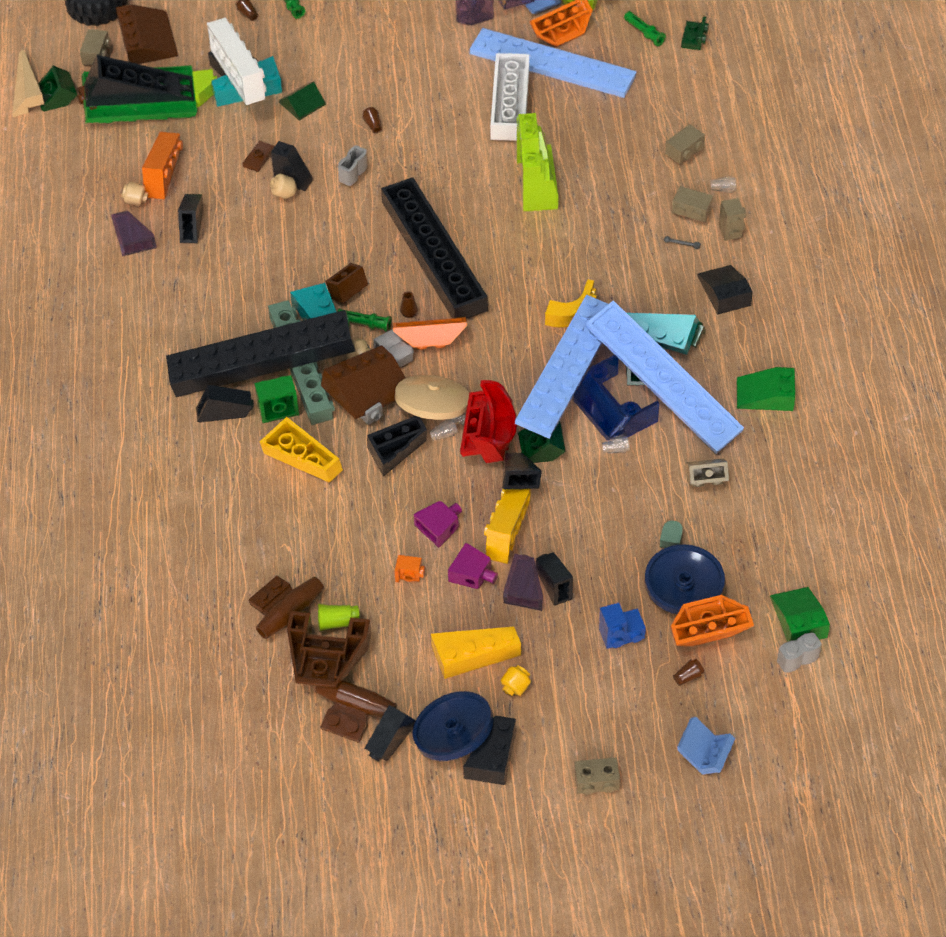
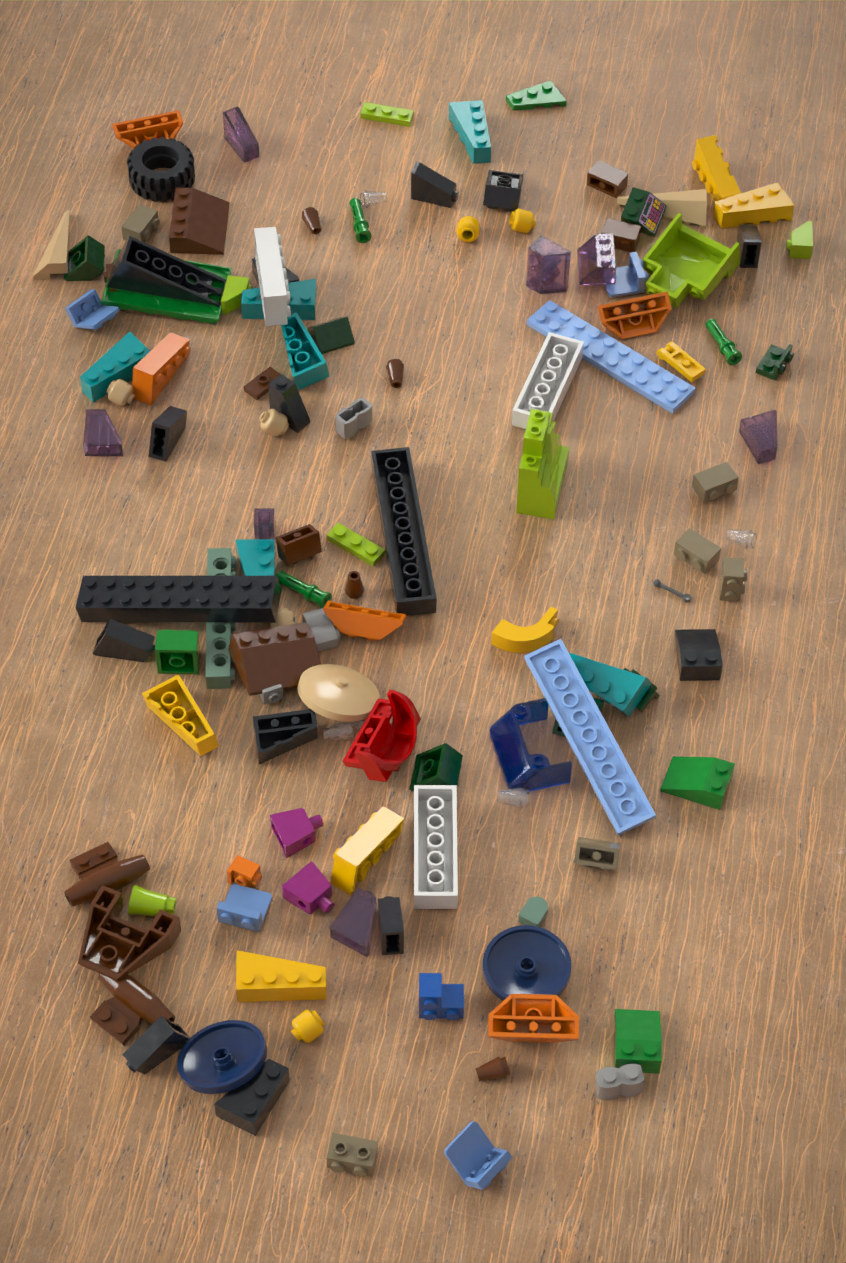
camera: 15 degrees right, 0 degrees up
black slope [502,453,542,489] -> none
light blue plate [515,295,608,439] -> none
none -> medium blue bracket [65,289,120,330]
none -> teal wedge [80,332,150,402]
none -> medium blue bracket [217,884,272,932]
none -> clear purple slope [254,508,277,553]
none -> teal wedge [281,313,330,390]
none -> lime plate [326,523,385,567]
none -> white brick [414,785,458,909]
none -> yellow plate [656,342,706,382]
none -> clear purple slope [739,410,778,464]

